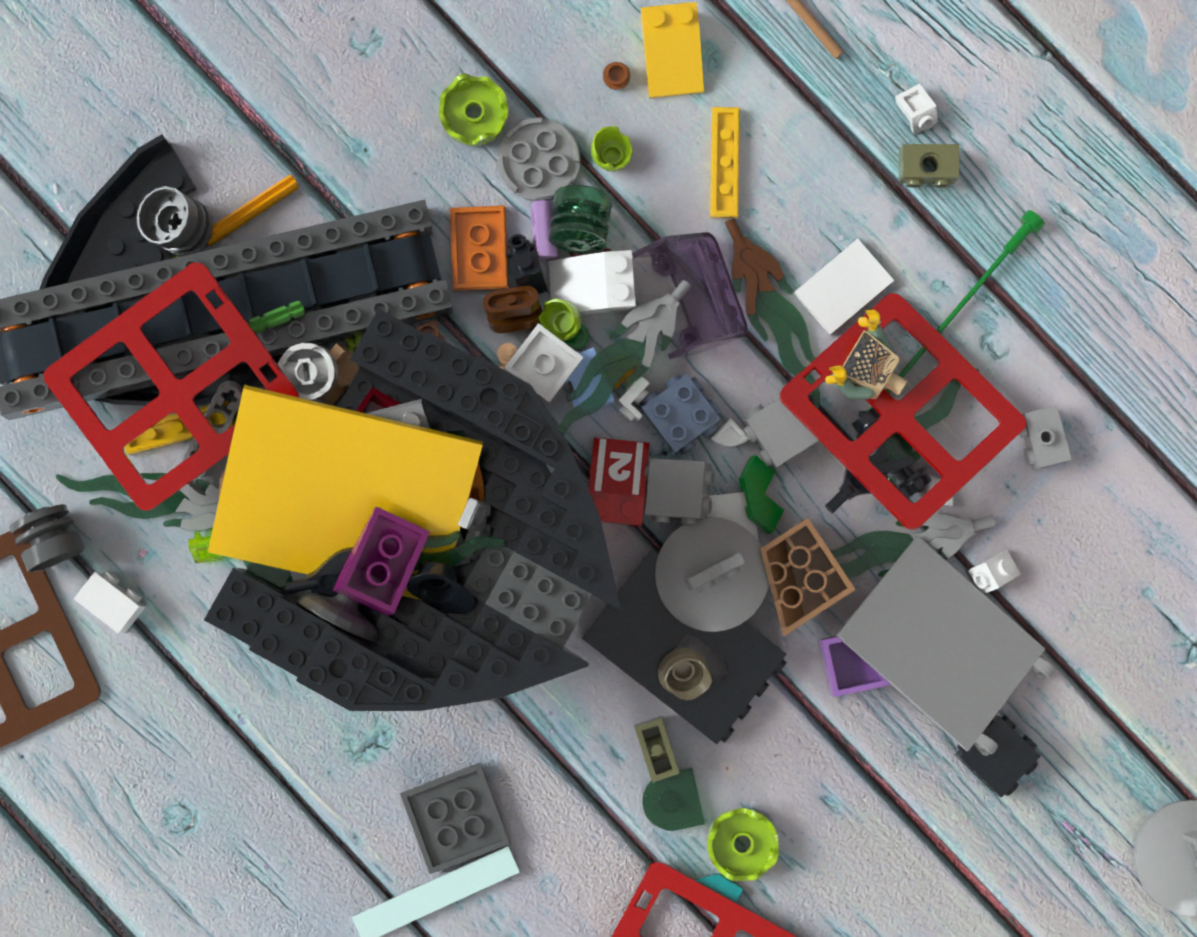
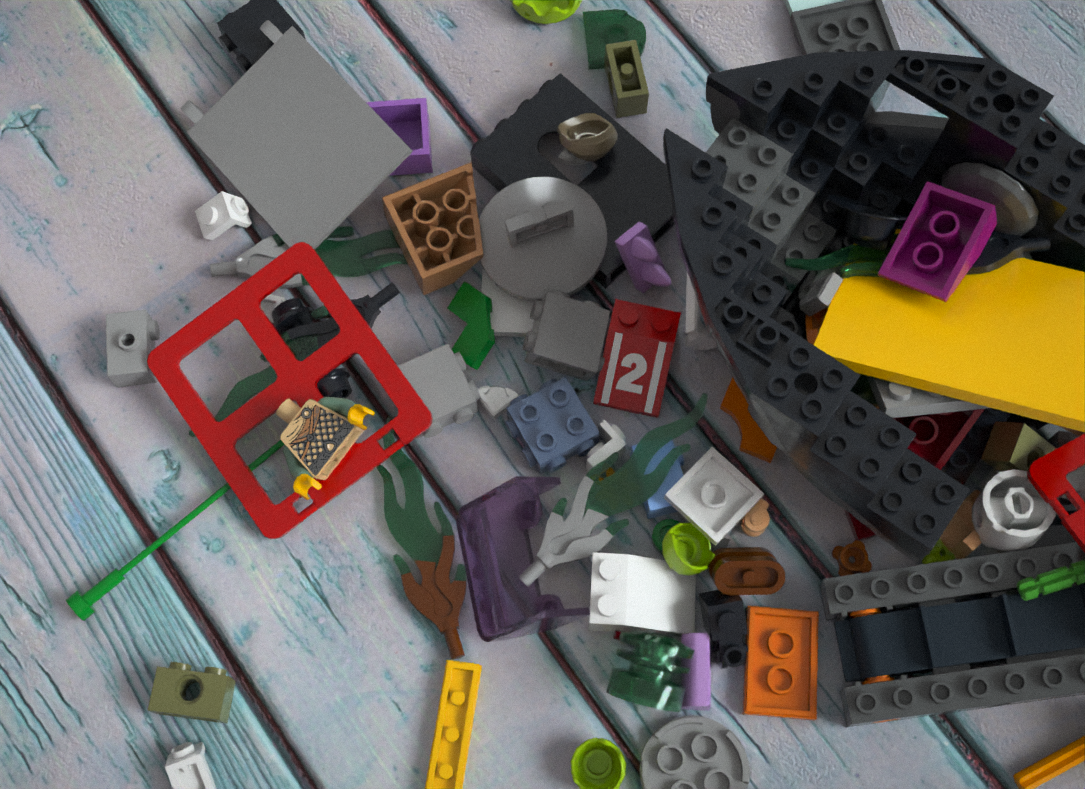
camera: 175 degrees left, 15 degrees down
white tile [793,239,894,335] -> none
none -> lavender tile [615,222,671,293]

